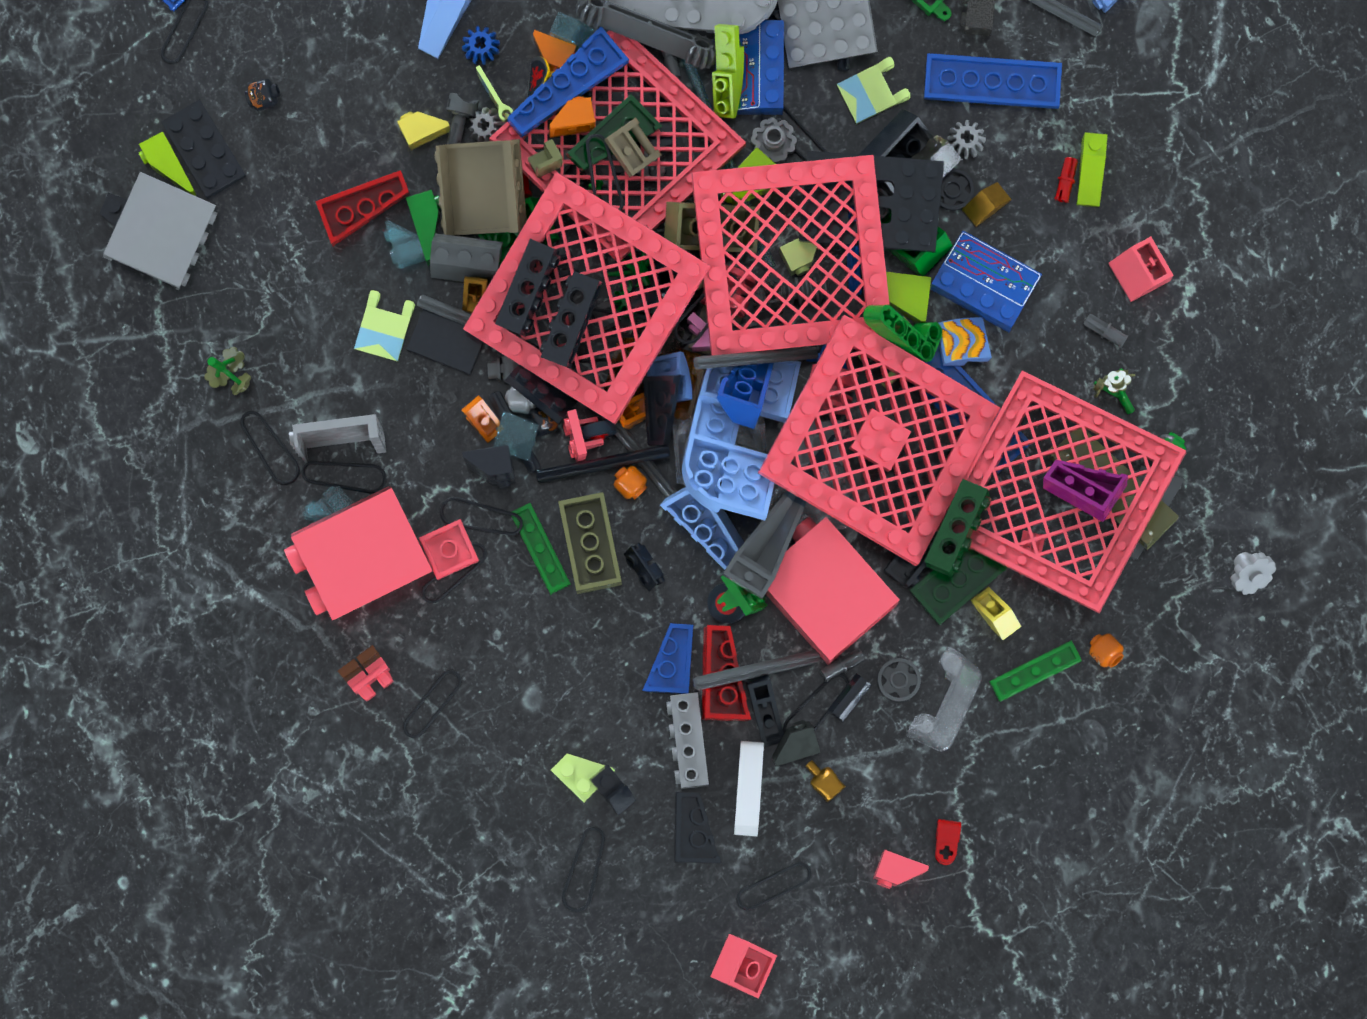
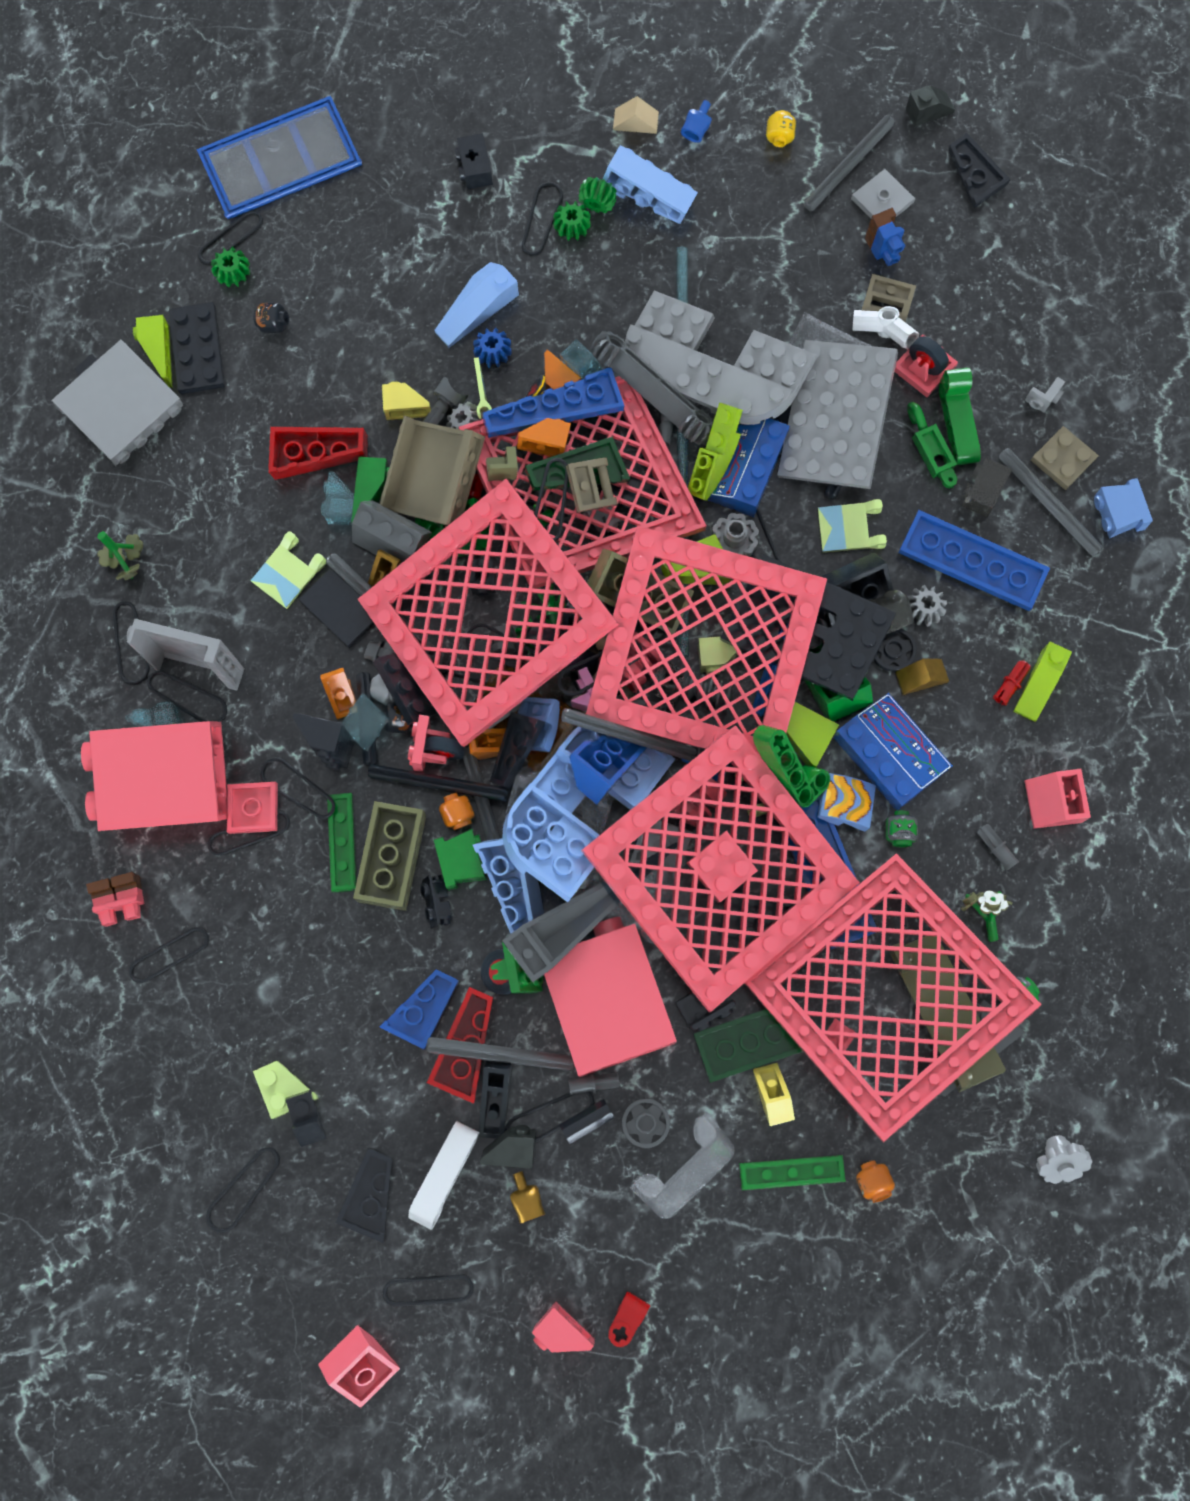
camera: 25 degrees right, 5 degrees down
black brick [495,239,560,336] -> none
black brick [540,271,603,369] -> none
light grey brick [666,692,709,789] -> none
dark green brick [924,479,991,577] -> none
magenta wedge [1043,460,1128,522] -> none
none -> green gear [211,247,250,287]
none -> green hips [434,829,486,891]
none -> head [886,810,918,848]

